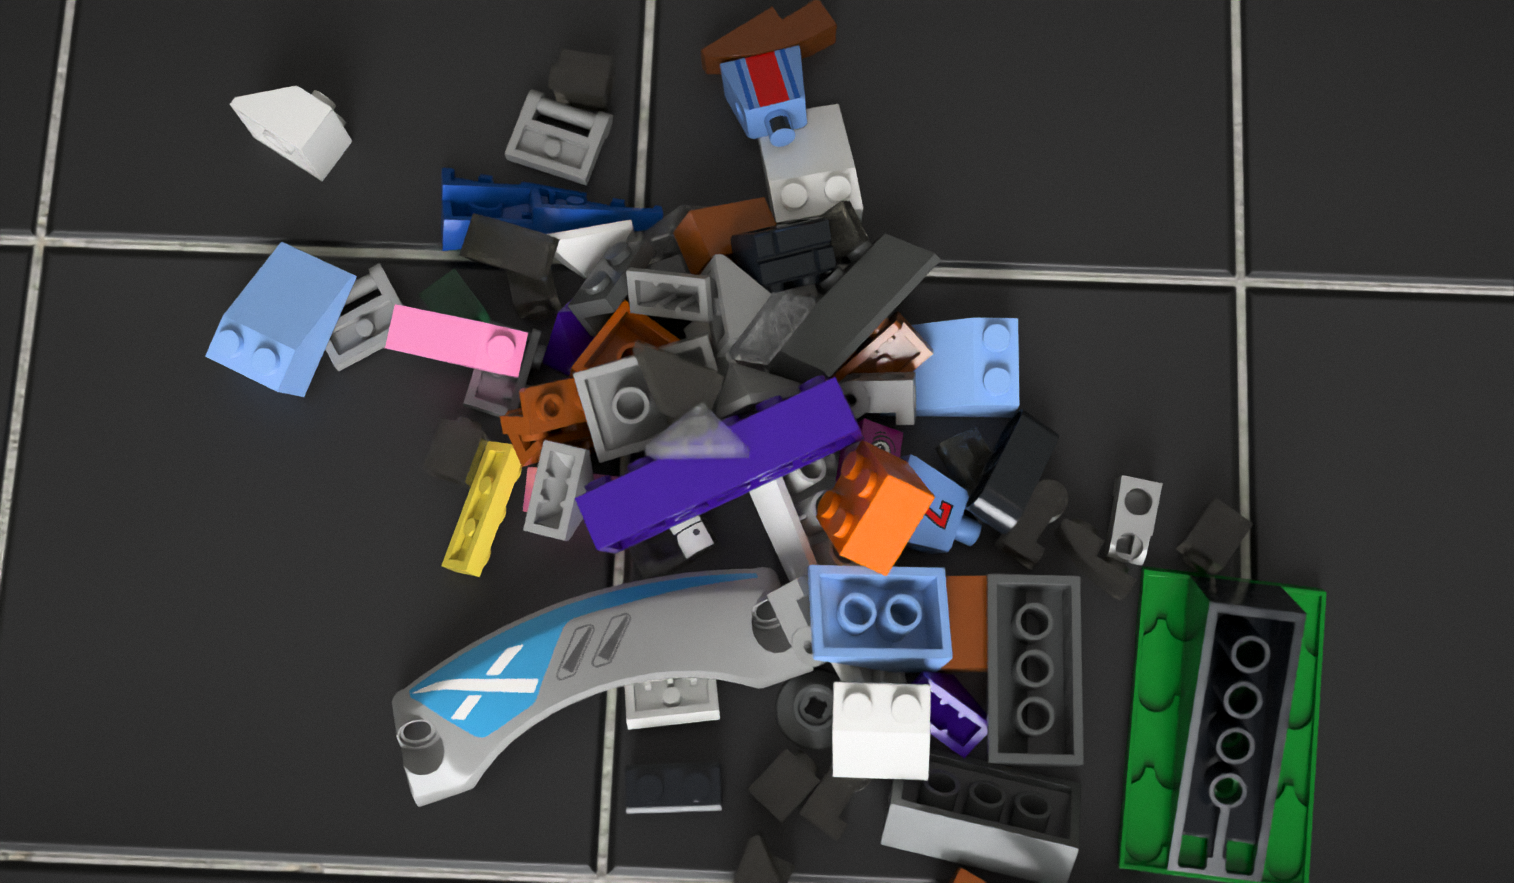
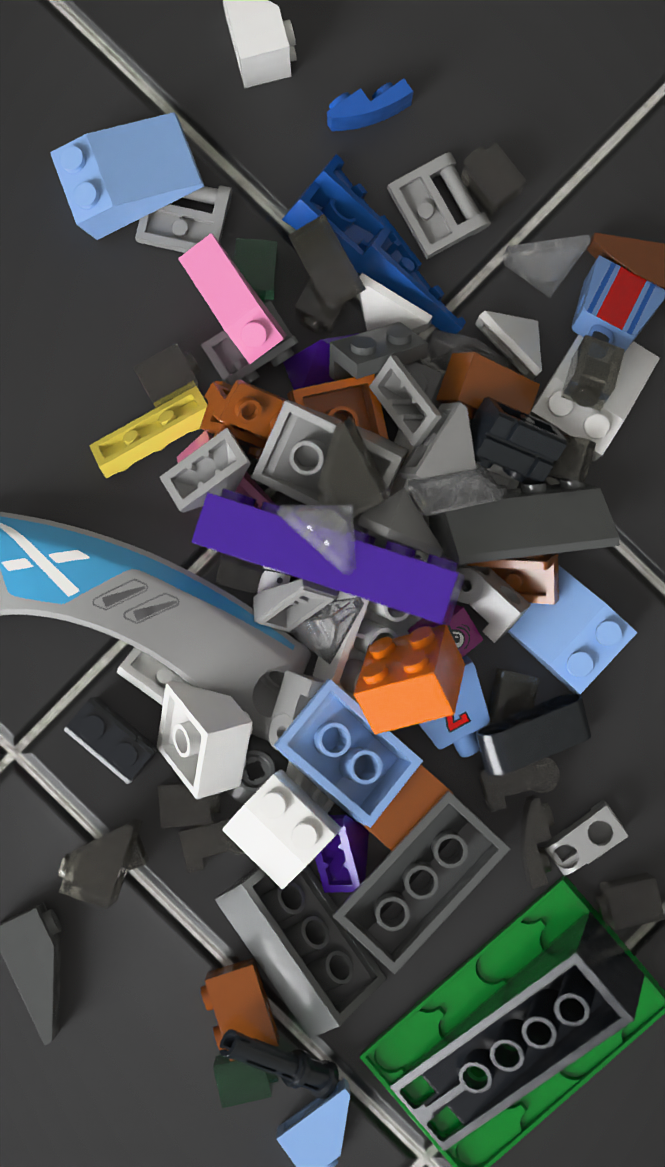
camera: 35 degrees right, 10 degrees up
none -> white slope [157,681,253,799]
none -> light grey slope [253,579,338,632]
none -> clear slope [289,597,364,664]
none -> blue slope [327,78,413,131]
none -> white slope [475,311,542,381]
none -> clear slope [503,235,590,298]
none -> clear smoke brick [561,335,625,411]

